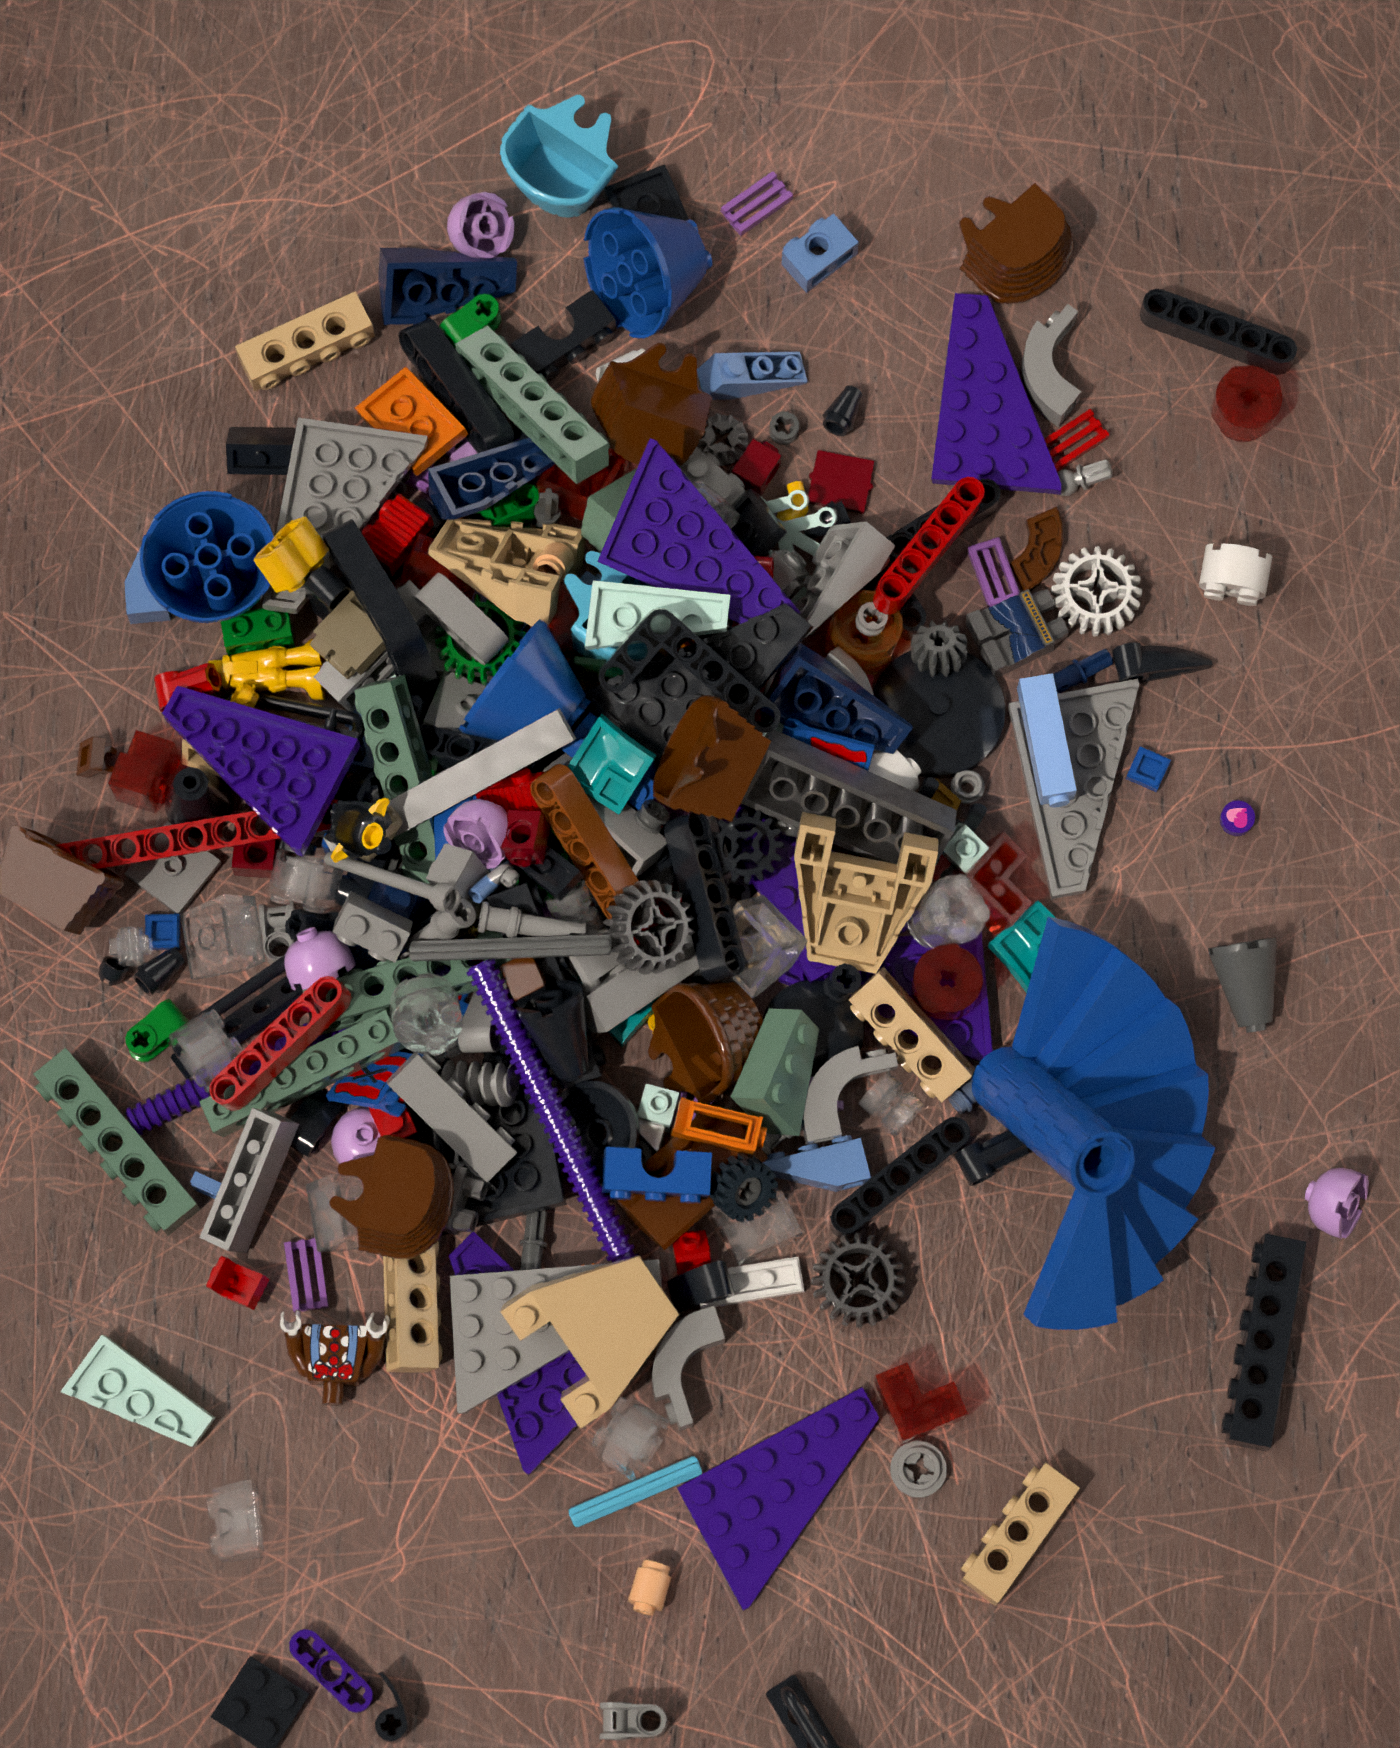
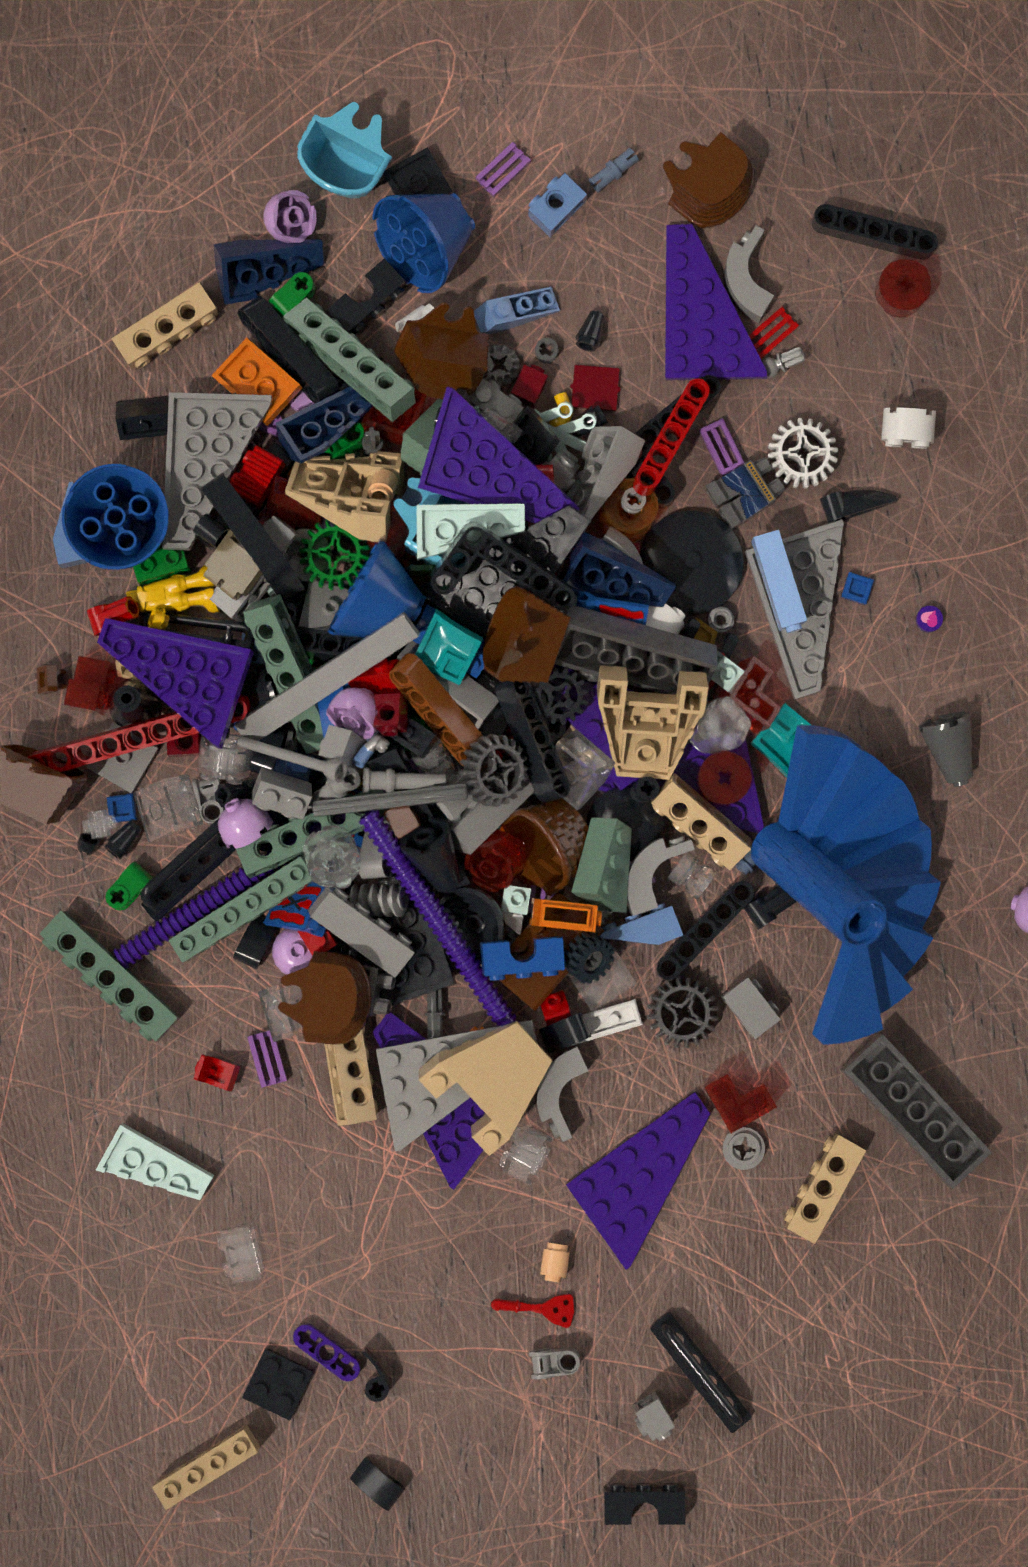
camera: 10 degrees left, 10 degrees up
clear brick [169,1009,243,1093] -> none
medium blue tile [190,1171,221,1199] -> none
light grey brick [199,1108,299,1253] -> none
red beam [209,976,351,1111] -> none
yellow brick [253,516,329,593] -> none
torso [280,1310,390,1406] -> none
black hair [330,798,402,863] -> none
light grey beam [414,573,509,666] -> none
medium azure axle [568,1456,702,1527] -> none
dark grey bush [635,800,670,834] -> none
dark grey gear [911,620,967,678] -> none
reddish brown tile [1010,506,1063,591] -> none
dark blue axle [1053,649,1113,694] -> none
black brick [1221,1233,1307,1452] -> none
none -> clear red brick [464,829,526,892]
none -> red piece [491,1294,574,1328]
none -> sand blue pin [588,148,639,193]
none -> light grey brick [721,977,780,1039]
none -> flat silver brick [840,1033,992,1189]

